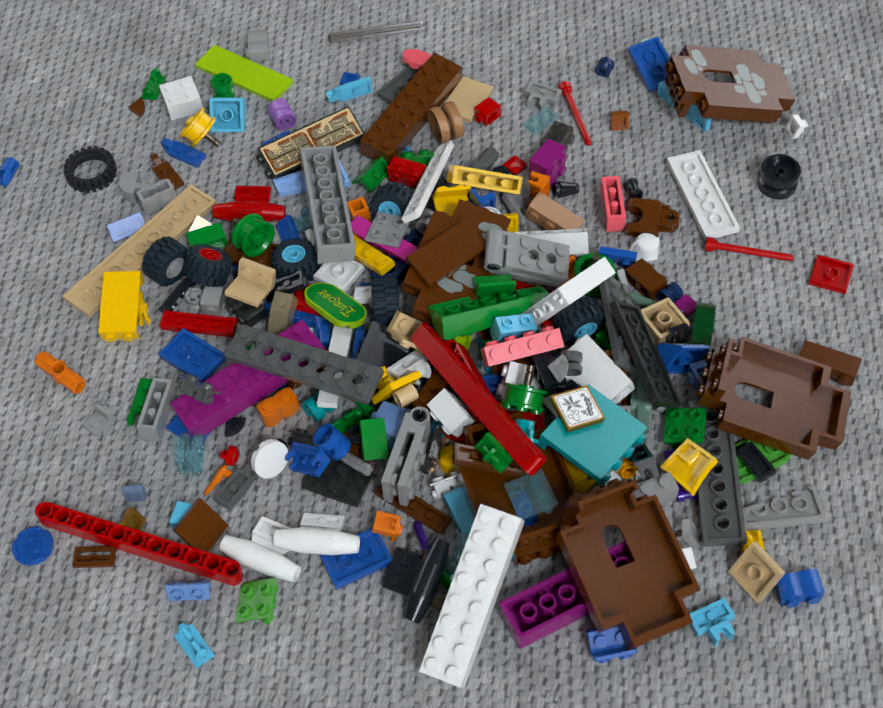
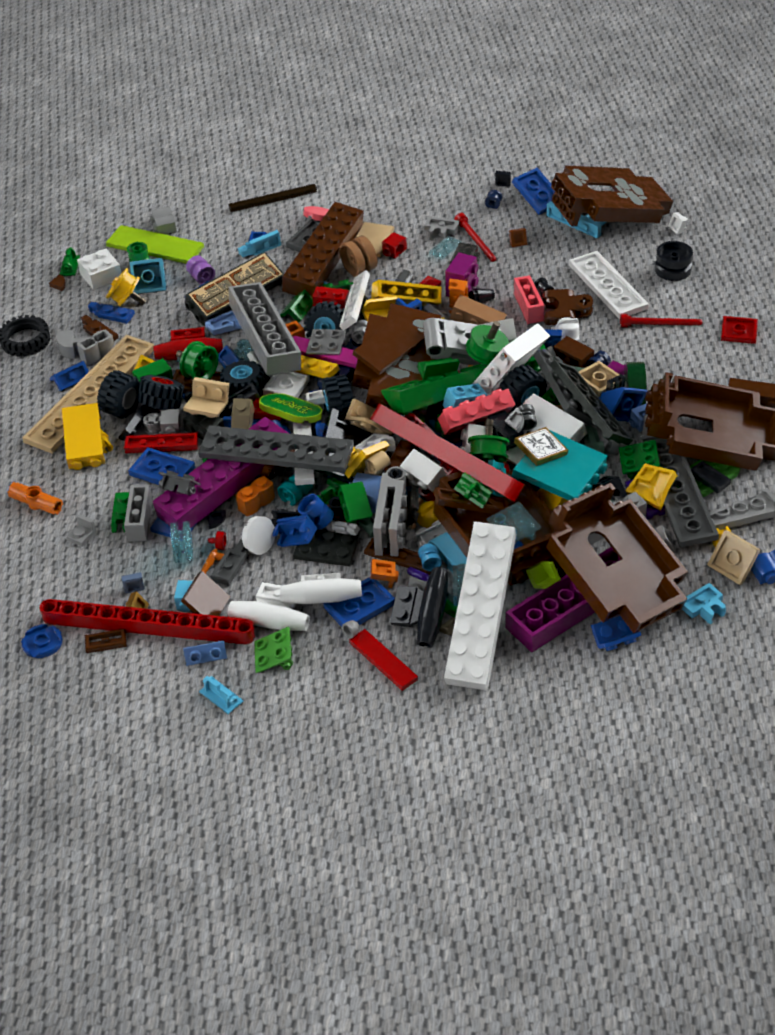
camera: 10 degrees left, 10 degrees down
none -> light grey hinge [342,620,360,638]
none -> red tile [349,629,418,691]
none -> dark azure wheel [418,543,442,571]
none -> green wheel [465,321,509,365]
none -> black tile [495,170,511,187]
none -> lime panel [526,561,561,589]

